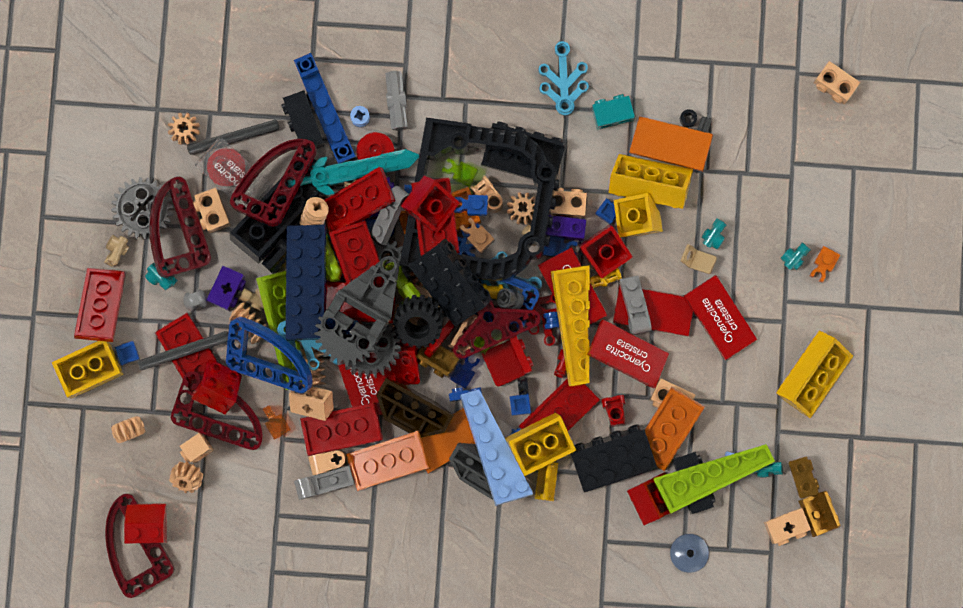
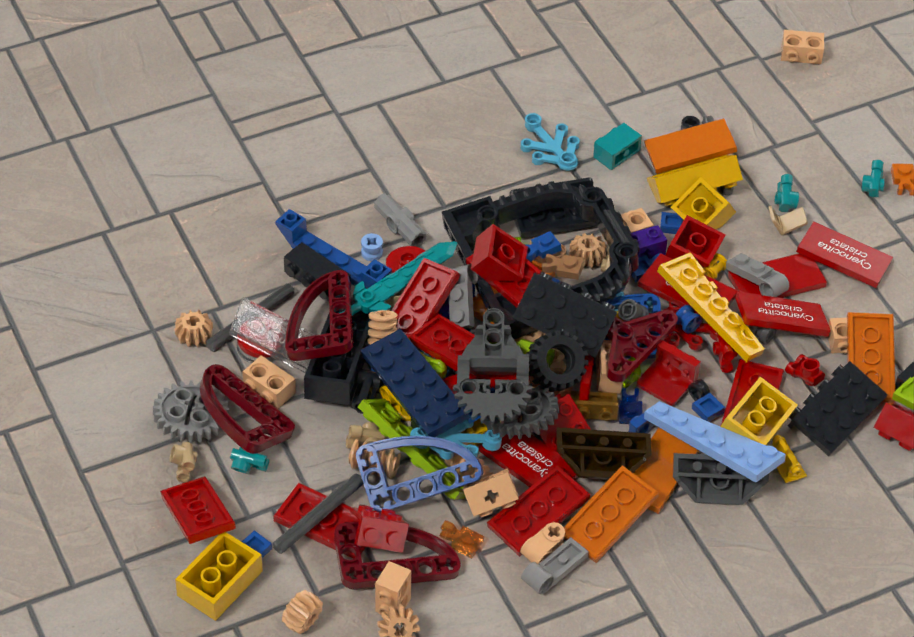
camera: 30 degrees left, 35 degrees down
light grey piece [183,289,207,312] -> none
dark purple brick [207,265,246,311] -> none

